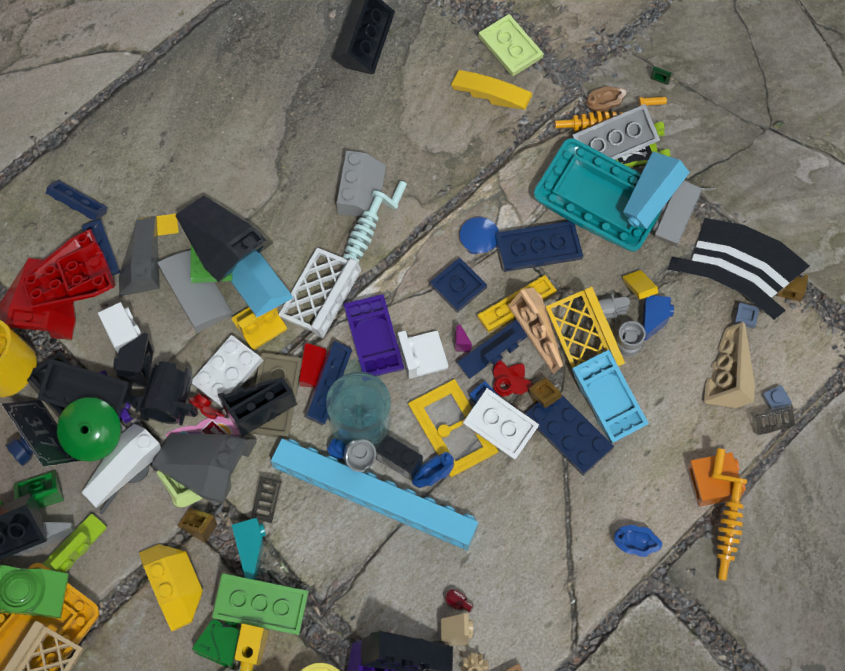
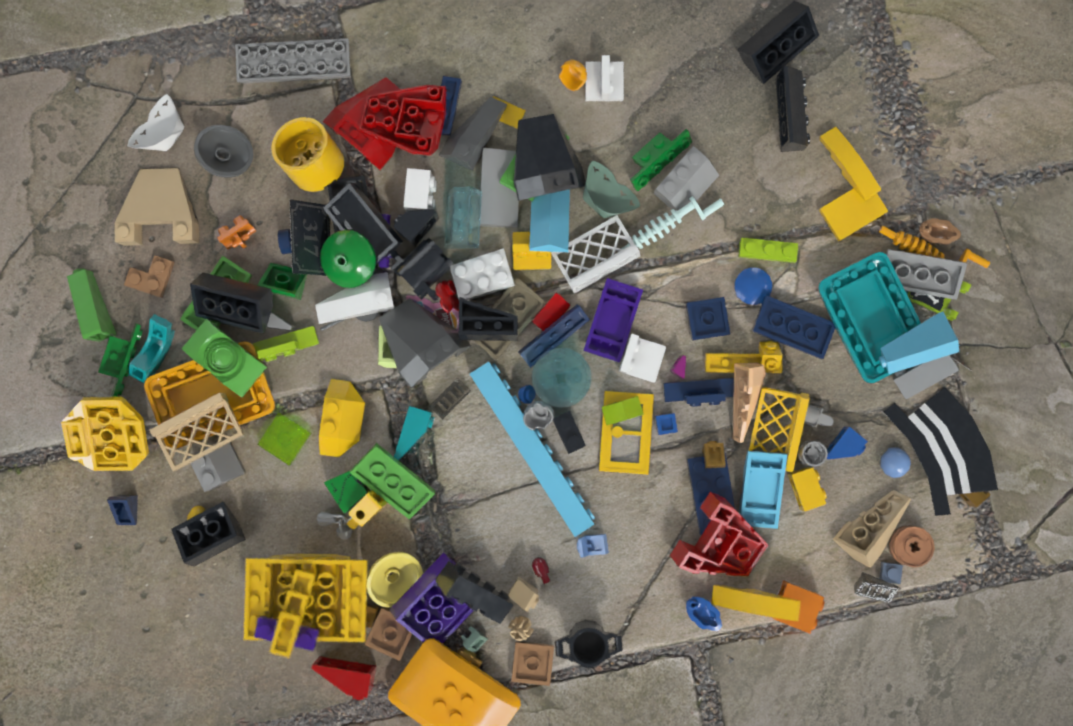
camera: 30 degrees right, 20 degrees up
dark blue plate [46,180,108,221] -> none
pearl gold slope [177,508,217,543] -> none
blue arm [412,452,454,488] -> none
white plate [462,388,539,460] -> none
yellowish green plate [478,14,544,77] -> none
red plate [493,361,533,397] -> none
yellow tile [622,270,659,300] -> none
dark green slope [650,66,673,85] -> none
light orange piece [711,448,748,581] -> none
sand blue plate [734,303,760,329] -> none
none -> clear neon green plate [257,412,312,466]
none -> clear light blue slope [444,186,482,249]
none -> black container [555,619,623,668]
none -> light orange hair [559,59,587,91]
none -> medium blue bracket [577,534,609,558]
none -> sand green piece [583,161,640,218]
none -> white bracket [585,55,624,101]
none -> lime slope [601,396,644,425]
none -> green bracket [630,129,692,192]
none -> red wedge [670,492,768,576]
none -> yellow slope [711,585,801,621]
none -> lime plate [738,238,798,263]
none -> yellow bracket [758,341,782,371]
none -> black slope [775,66,810,152]
none -> yellow brick [787,466,827,512]
none -> yellow tile [819,188,888,242]
none -> medium blue hair [880,447,911,478]
none -> nougat wheel [888,525,935,568]

